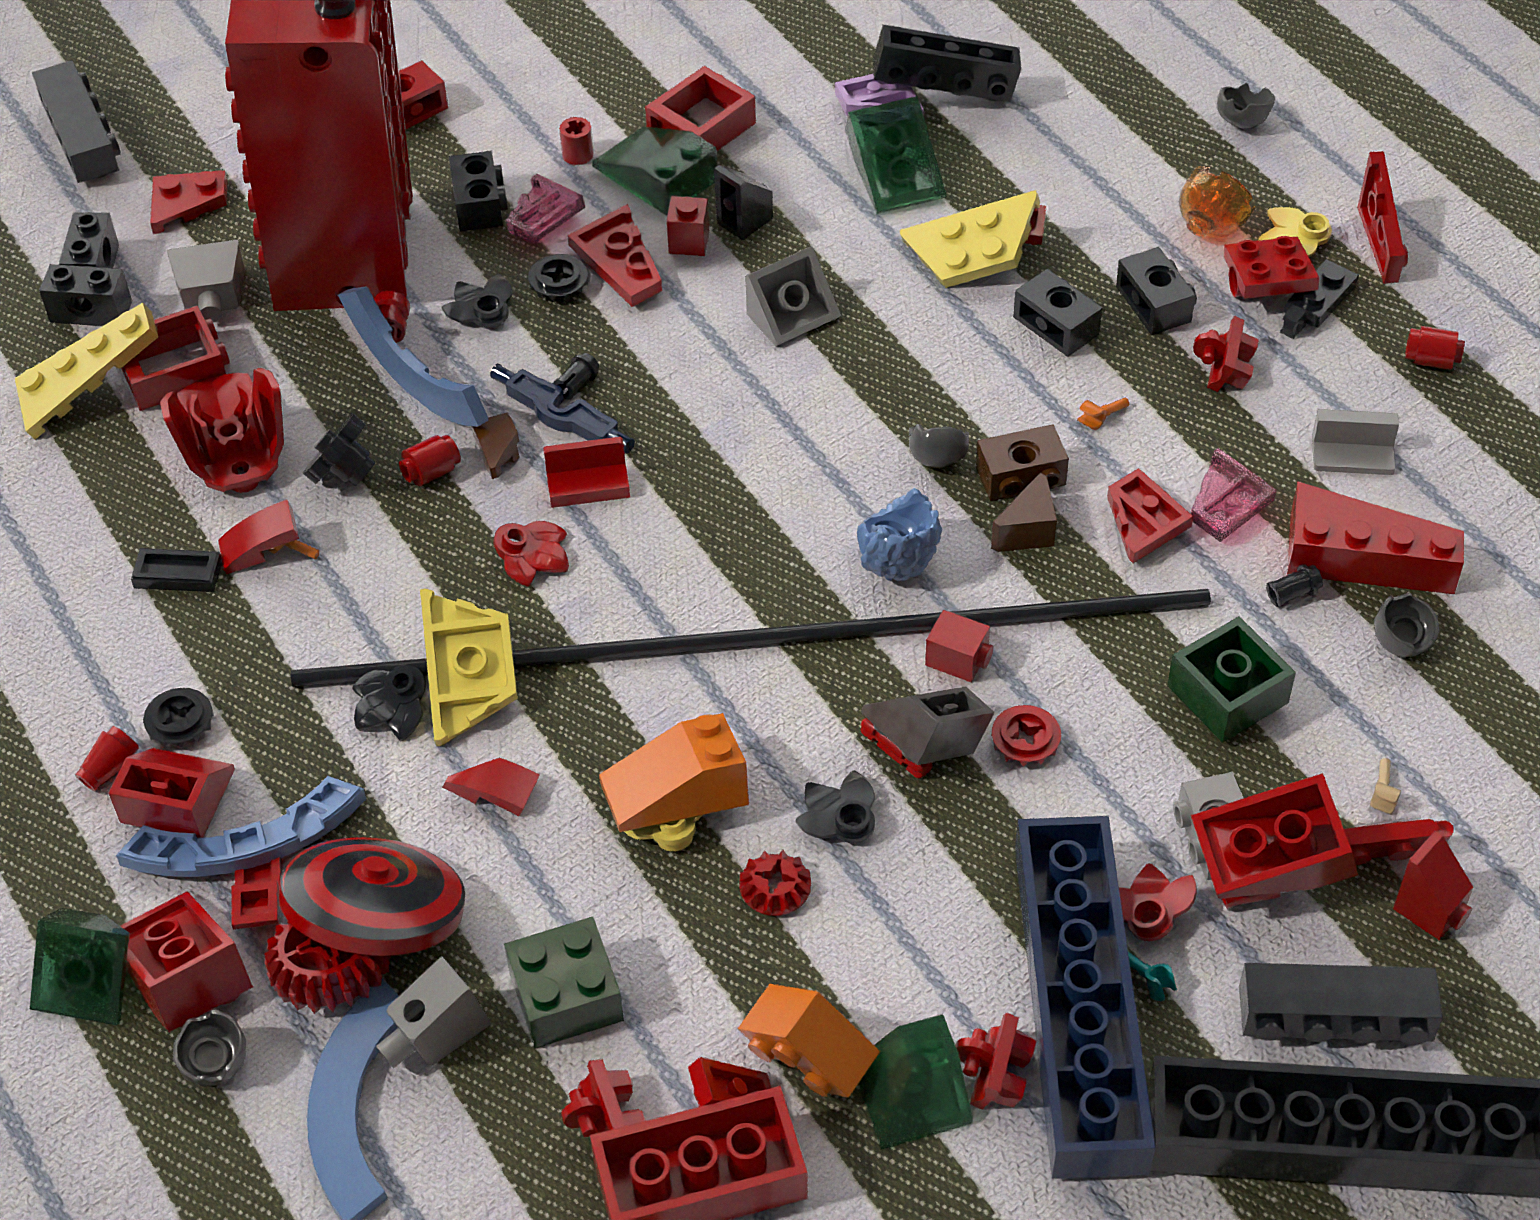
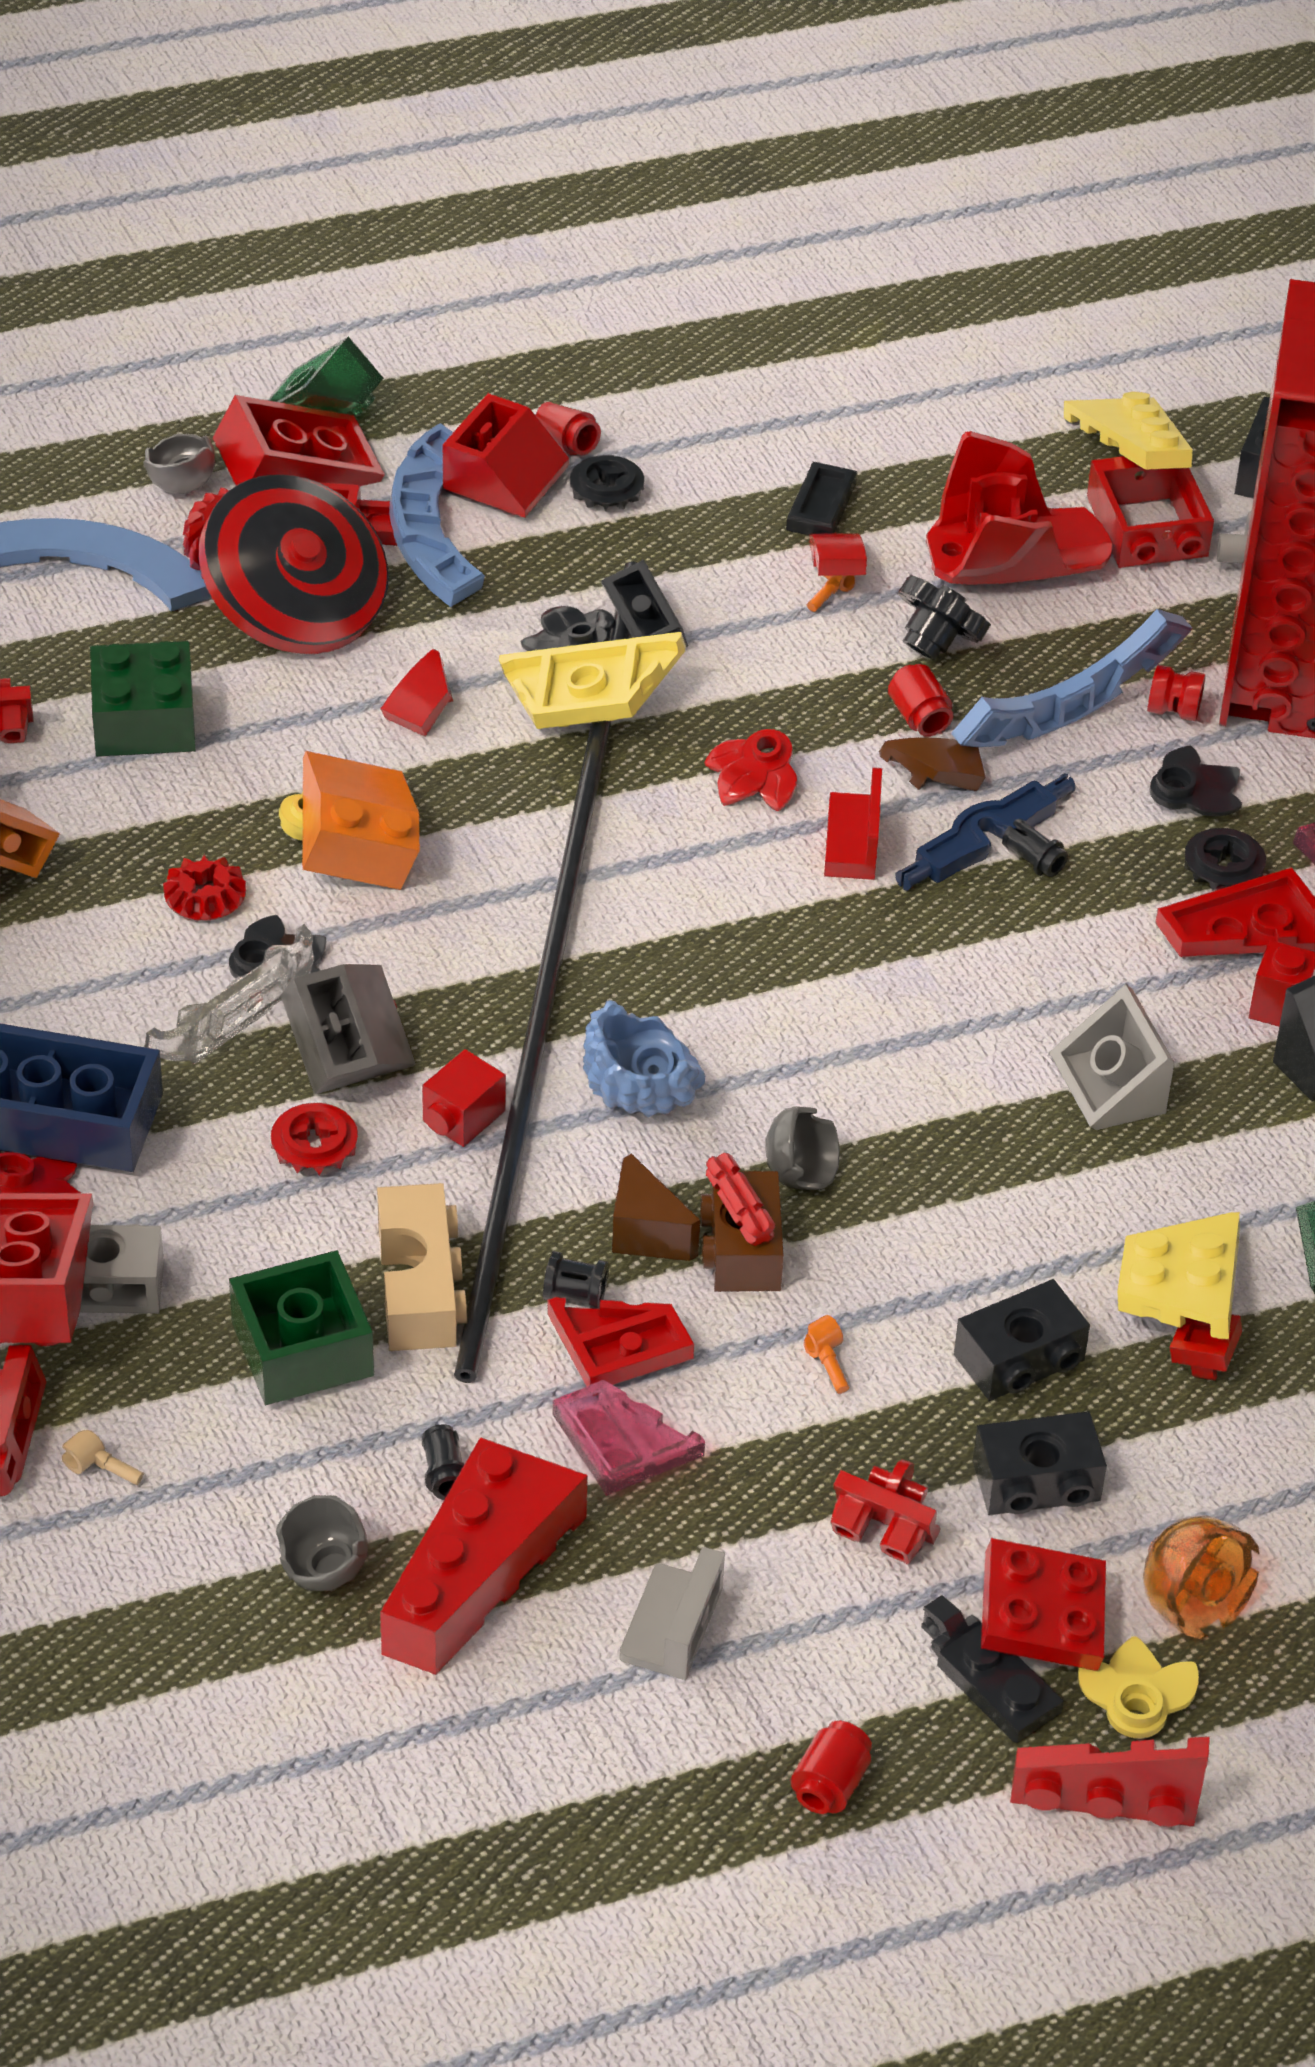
camera: 100 degrees right, 5 degrees down
light grey torso [376,957,491,1068] -> none
none -> clear plate [144,924,314,1064]
none -> tan arch [377,1183,467,1351]
none -> black bush [543,1251,609,1309]
none -> black slope [601,560,688,647]
none -> axle [706,1152,775,1246]

